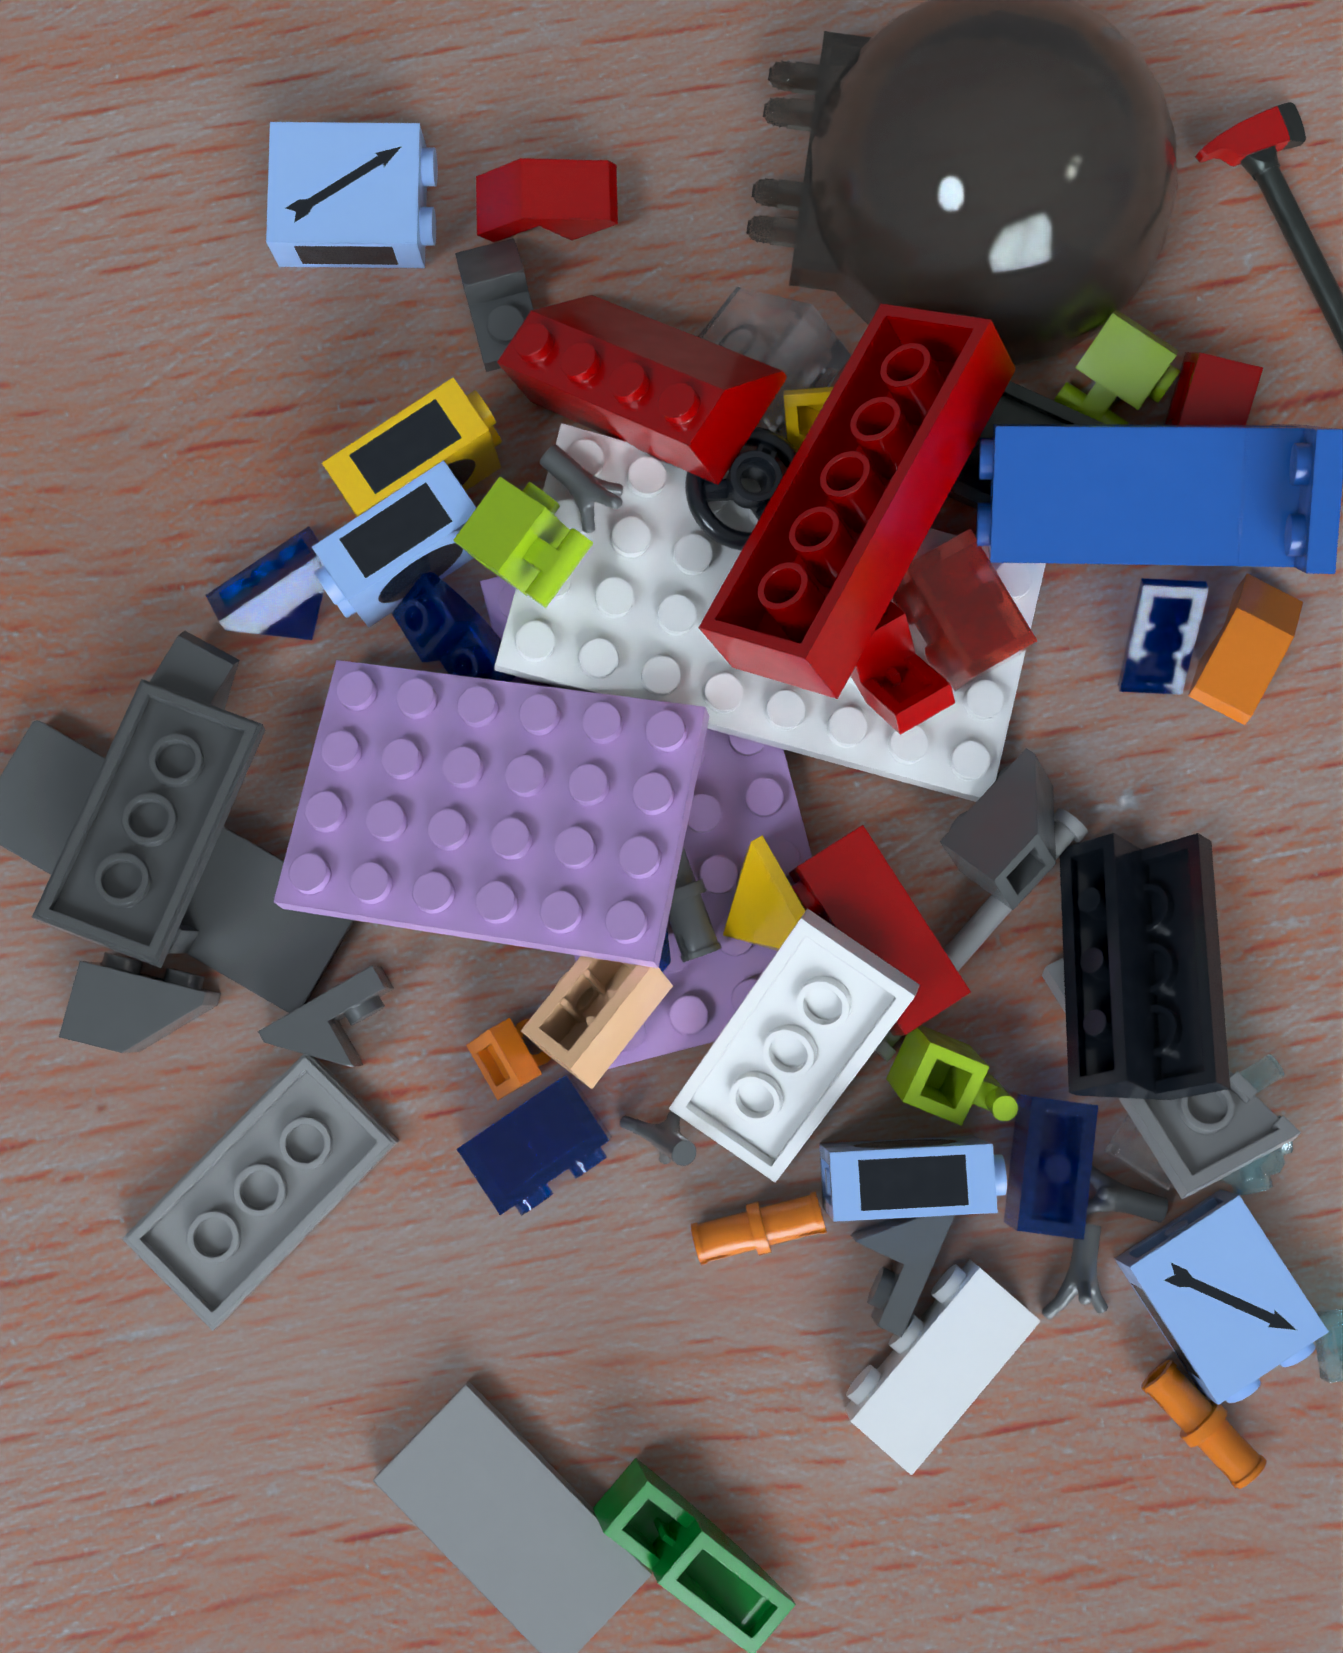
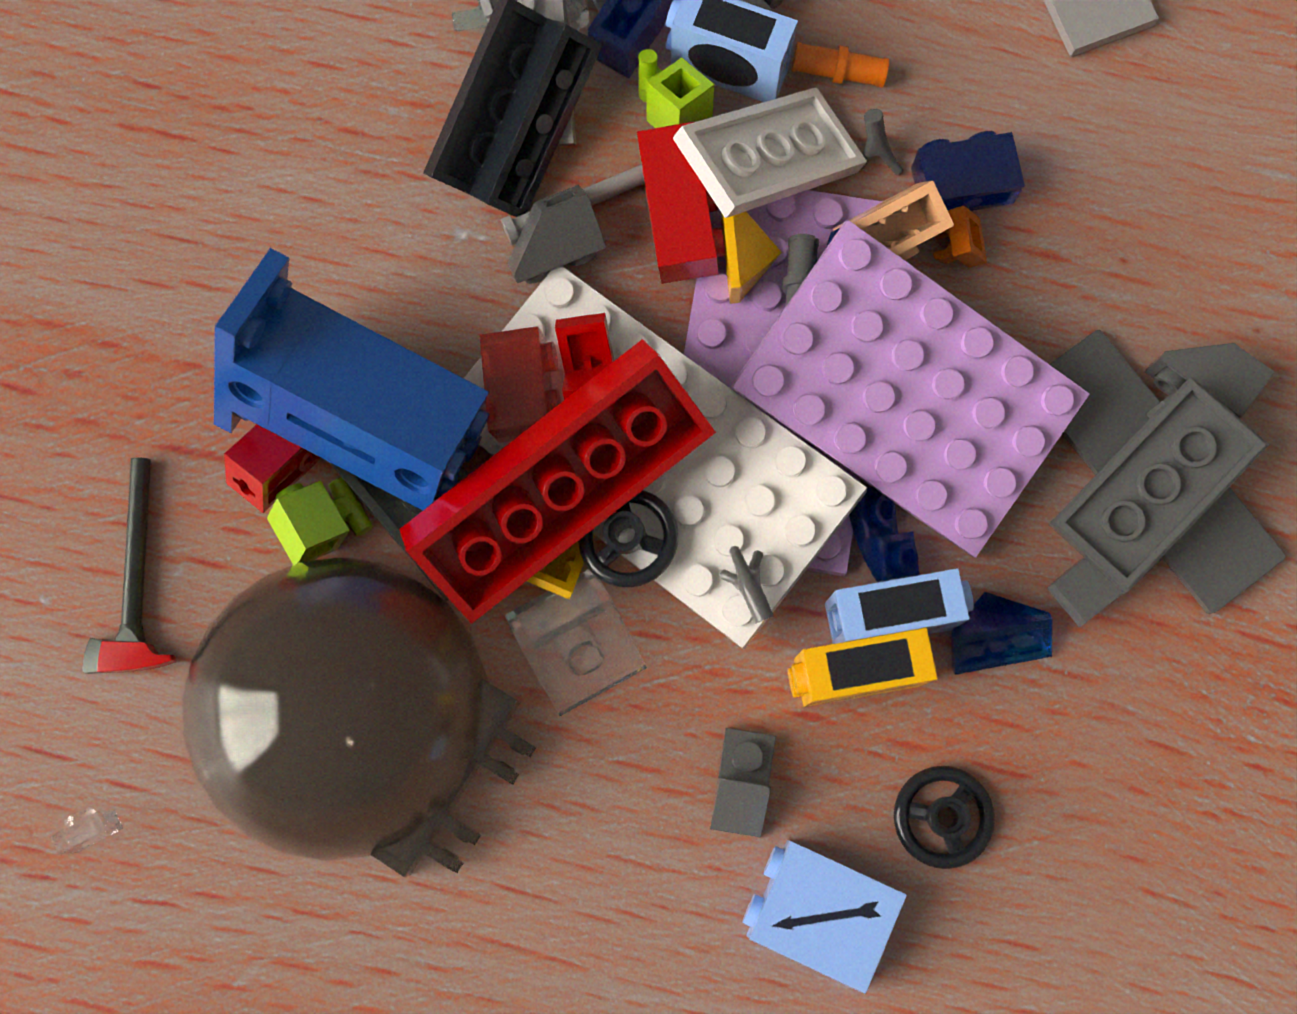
camera: 155 degrees left, 5 degrees down
light grey tile [122,1054,400,1331] -> none
dark grey slope [258,965,394,1067] -> none
lime brick [453,477,593,608] -> none
red slope [476,158,618,243] -> none
red slope [497,295,788,485] -> none
clear blue slope [1118,578,1209,695] -> none
orange slope [1188,573,1303,725] -> none
none -> black piece [894,766,995,869]

